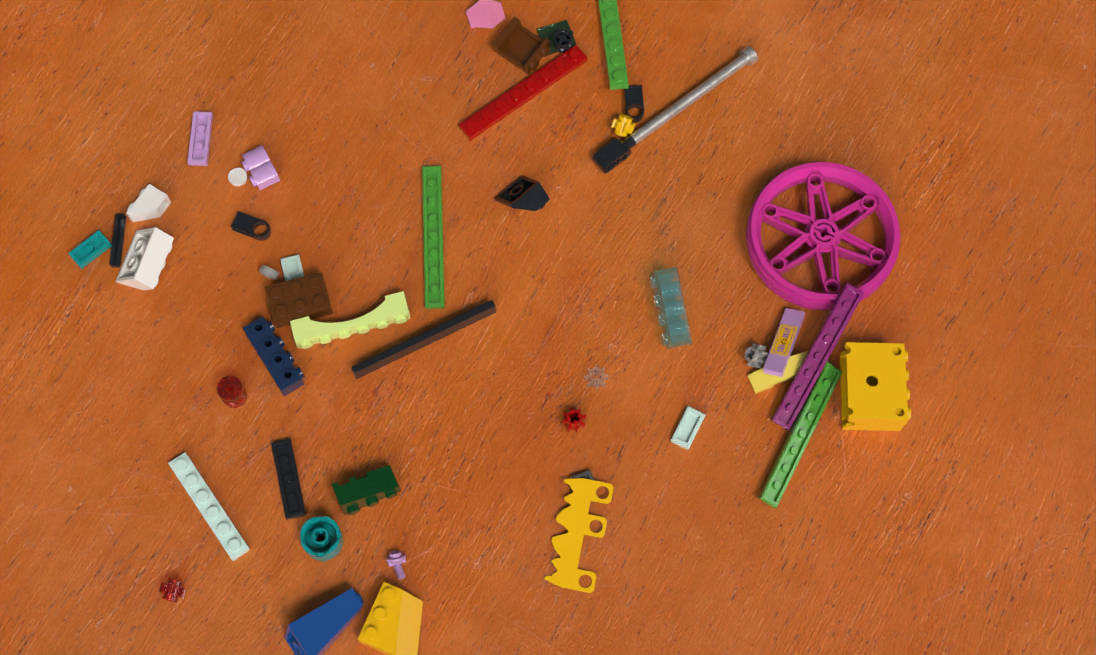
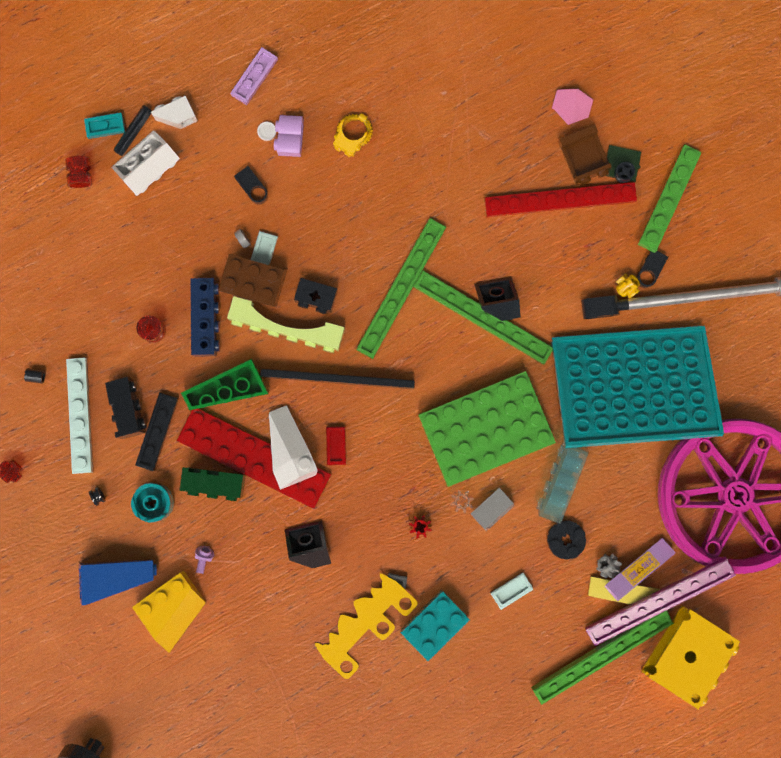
camera: 30 degrees right, 15 degrees up
none -> black hinge [24,368,46,384]
none -> clear red wheel [65,156,92,188]
none -> black bush [89,486,106,506]
none -> black wedge [105,377,147,439]
none -> red plate [177,409,331,509]
none -> green wedge [181,359,269,410]
none -> white wedge [269,405,317,490]
none -> black slope [285,521,331,568]
none -> black brick [294,278,338,314]
none -> red tile [326,427,346,465]
none -> yellow piece [333,113,373,157]
none -> teal brick [400,590,470,661]
none -> bright green tile [413,270,553,365]
none -> bright green brick [418,371,556,487]
none -> light grey hinge [471,488,514,531]
none -> black plate [547,520,586,560]
none -> teal plate [552,326,724,448]

